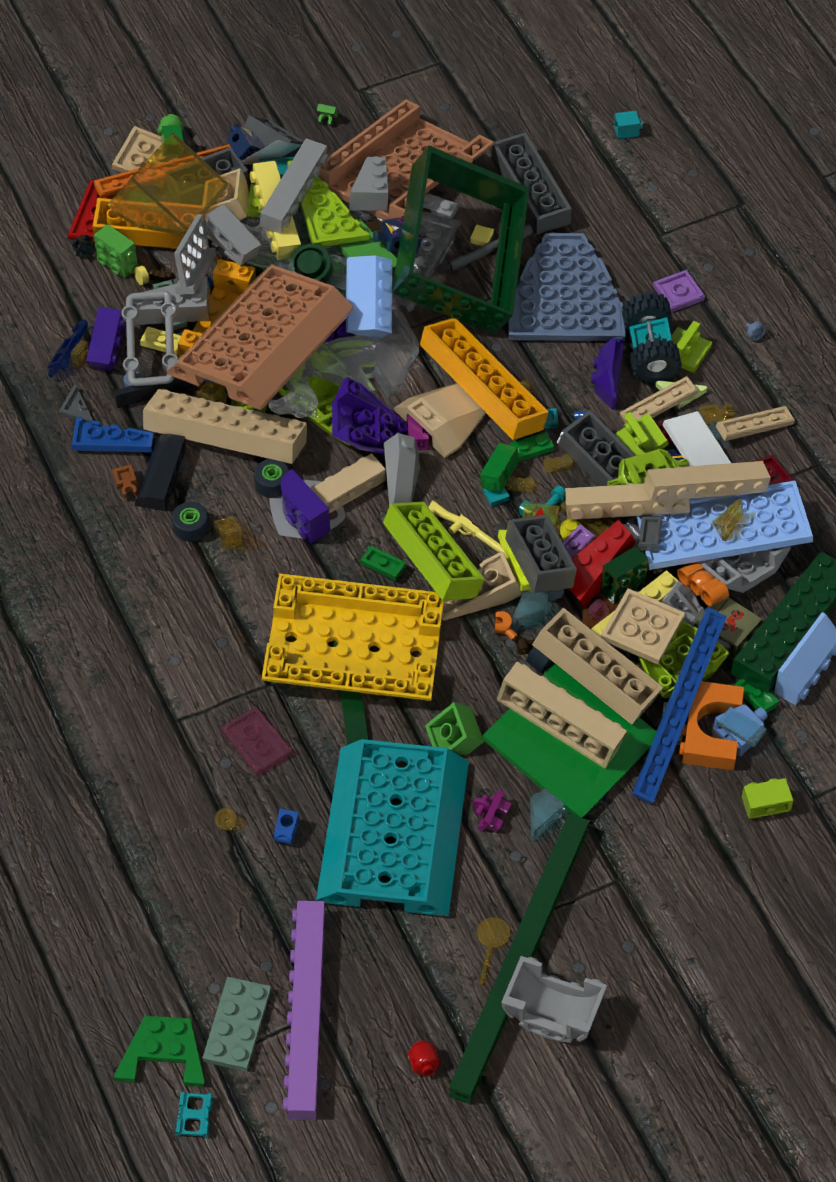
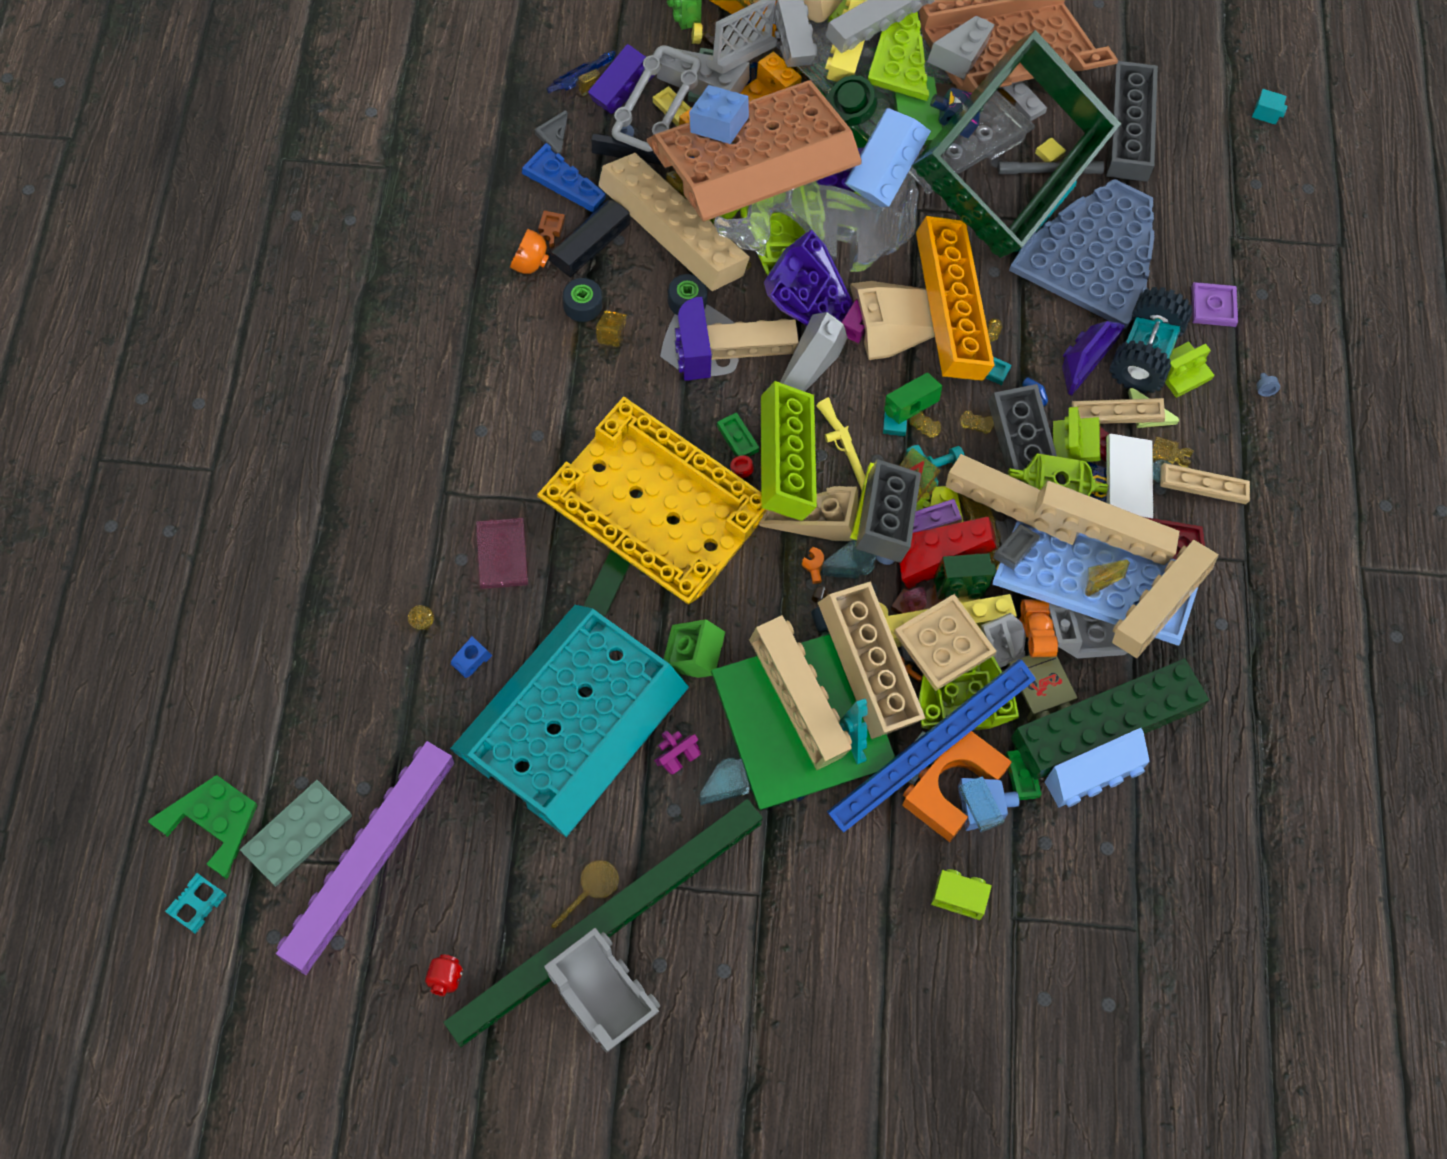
camera: 25 degrees right, 10 degrees up
green plate [510,432,554,462] -> none
none -> orange cylinder [509,229,549,274]
none -> medium blue brick [689,85,749,144]
none -> red tile [730,455,754,479]
none -> teal wing [840,699,868,764]
none -> tan brick [1112,540,1219,658]

